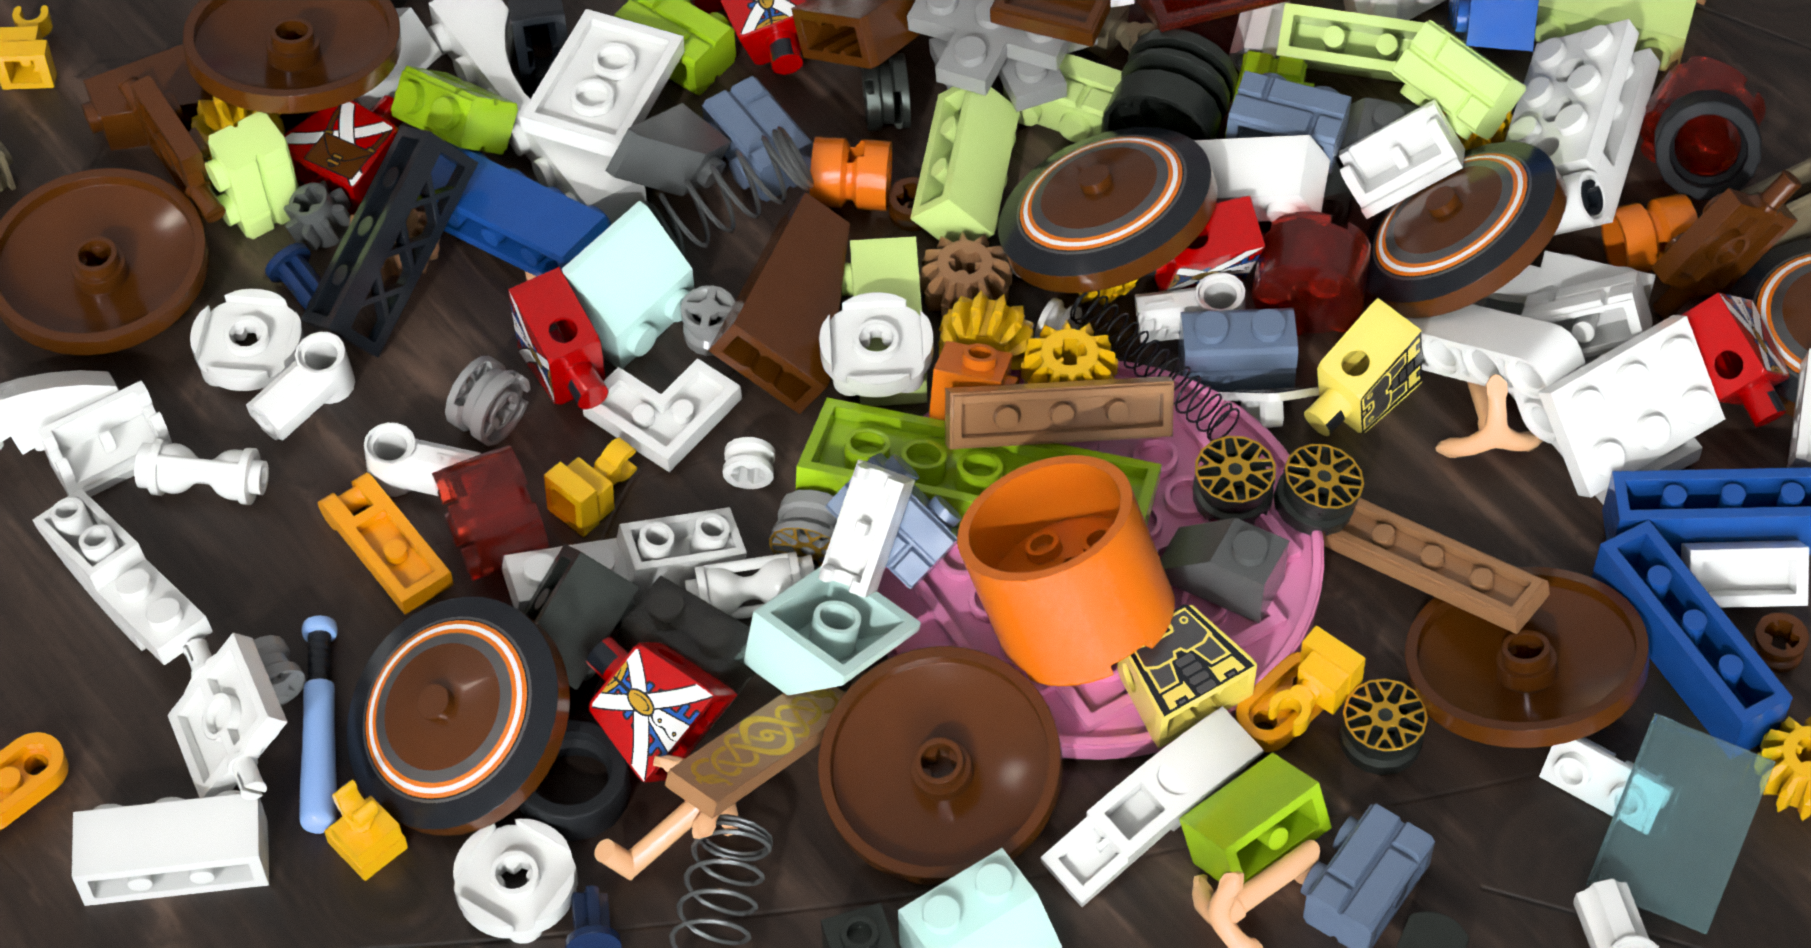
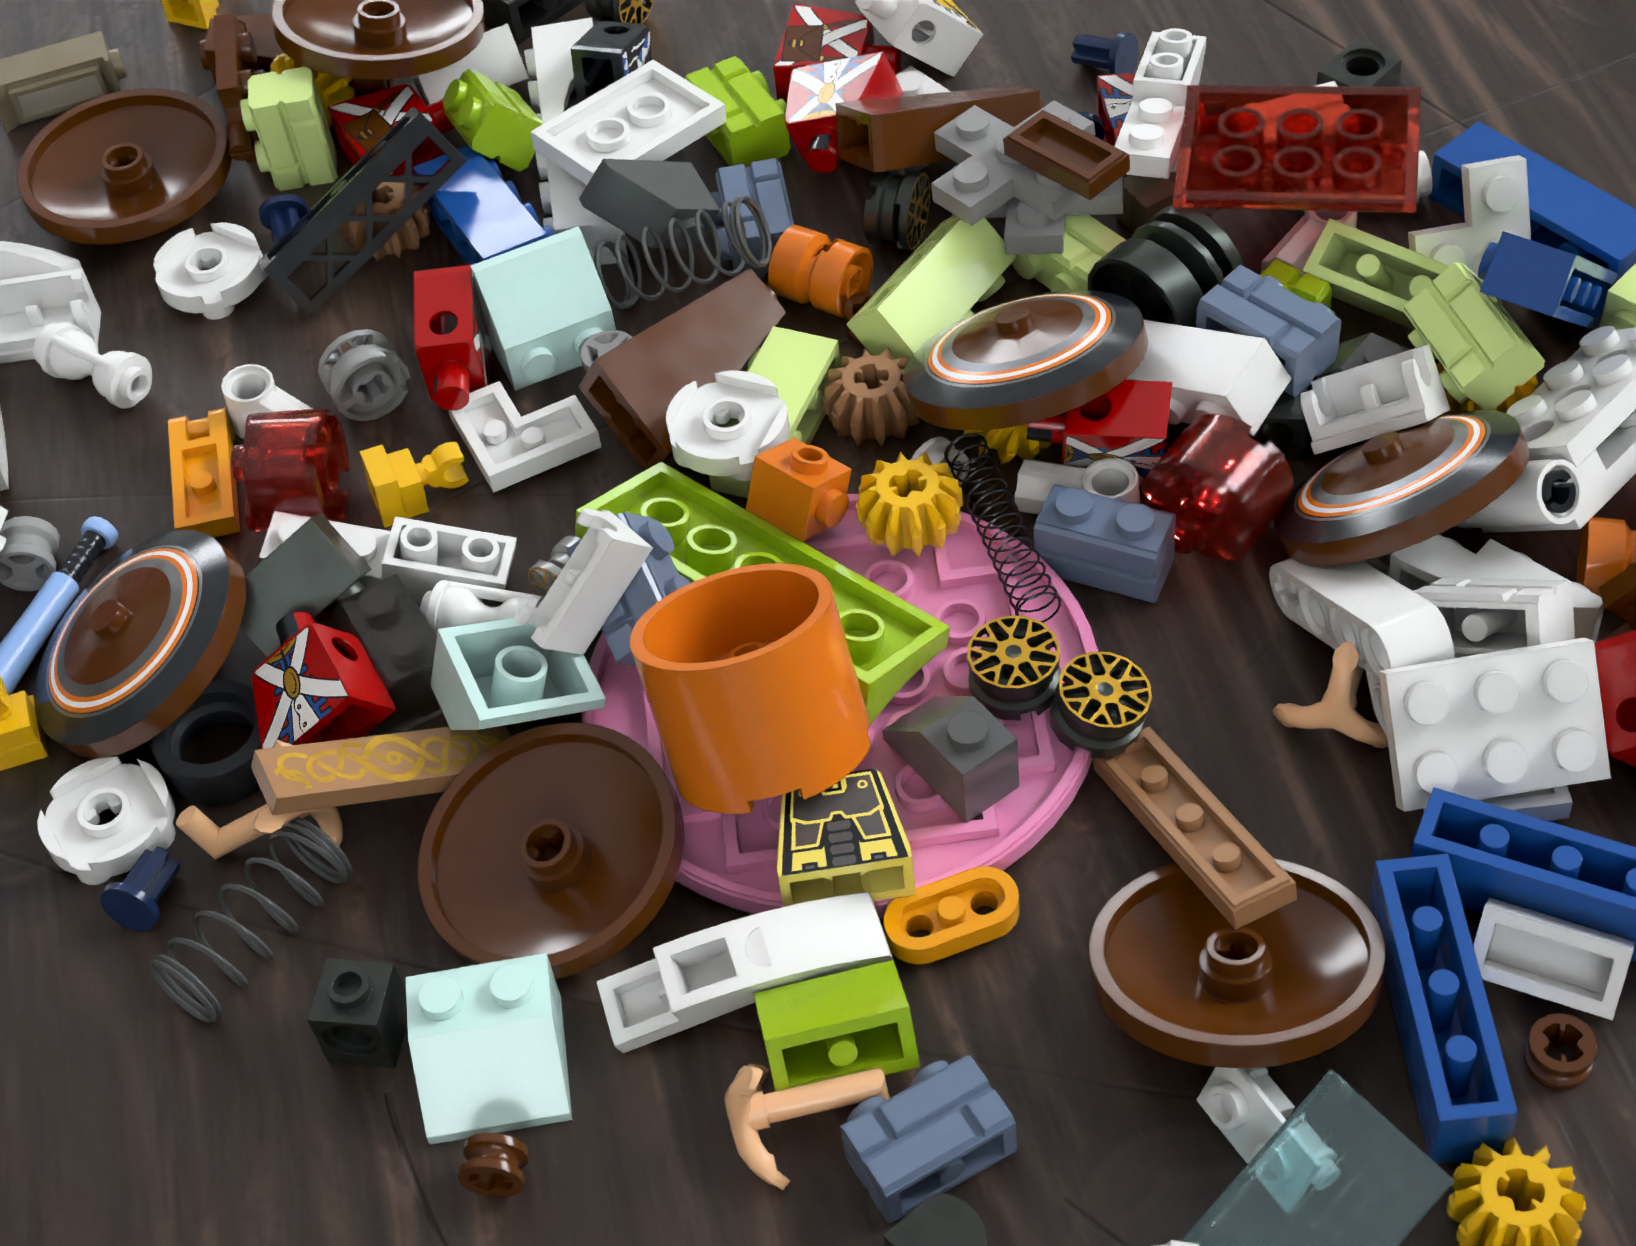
camera: 30 degrees right, 5 degrees down
white piece [246,332,355,441] -> none
dark grey gear [284,180,352,250] -> none
white bush [723,437,775,489] -> none
yellow gear [938,290,1034,370] -> none
medium nougat tile [945,376,1174,449] -> none
white piece [1217,386,1319,428] -> none
yellow piece [1268,625,1366,737] -> none
light yellow torso [1304,298,1422,436] -> none
pearl dark grey wheel [1339,678,1428,776] -> none

